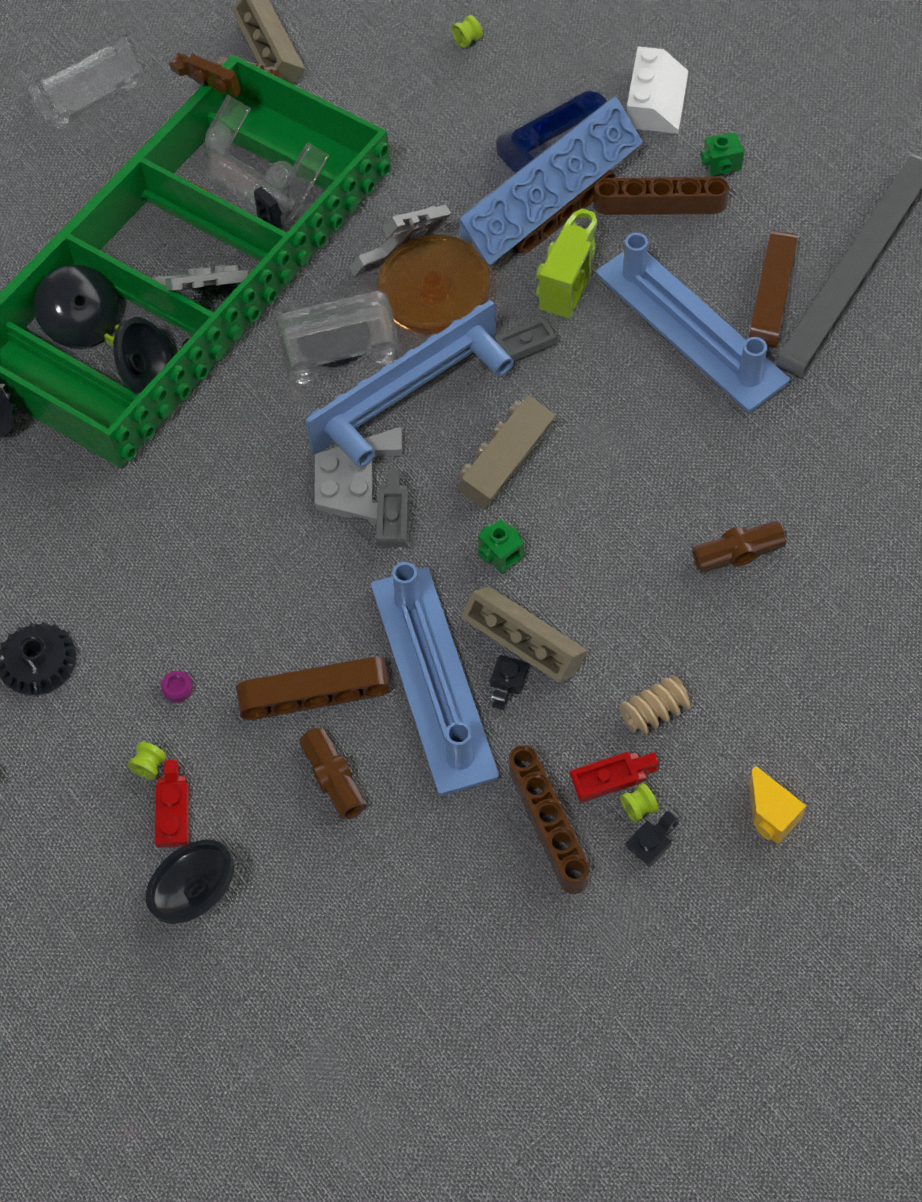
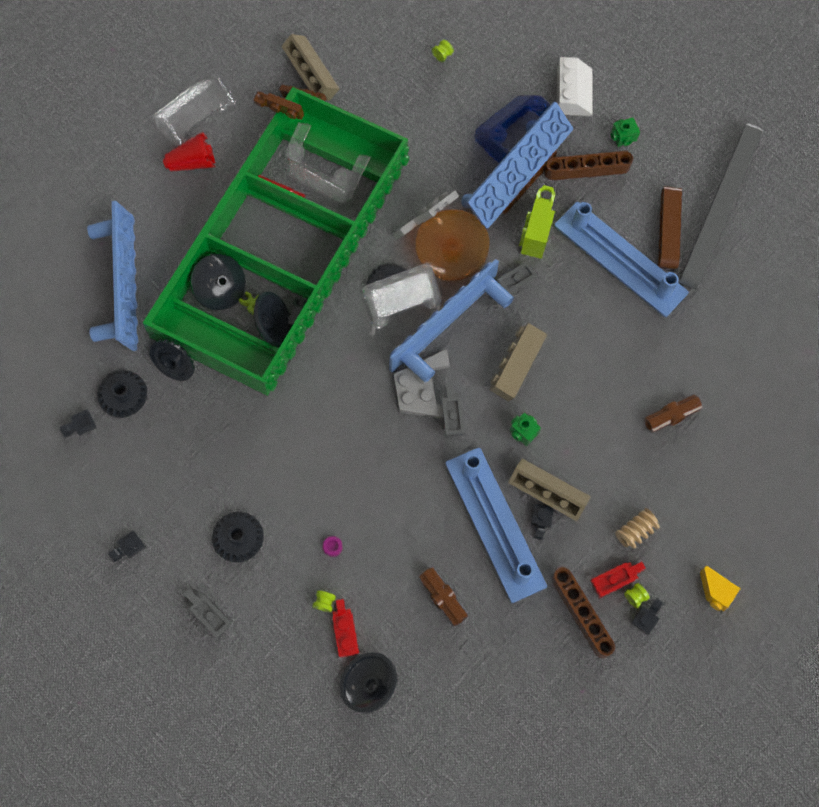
camera: 15 degrees left, 10 degrees up
light grey wing [149,264,248,291] -> none
reddish brown beam [236,657,390,720] -> none
black plate [254,186,283,230] -> none
none -> red cone [163,132,215,172]

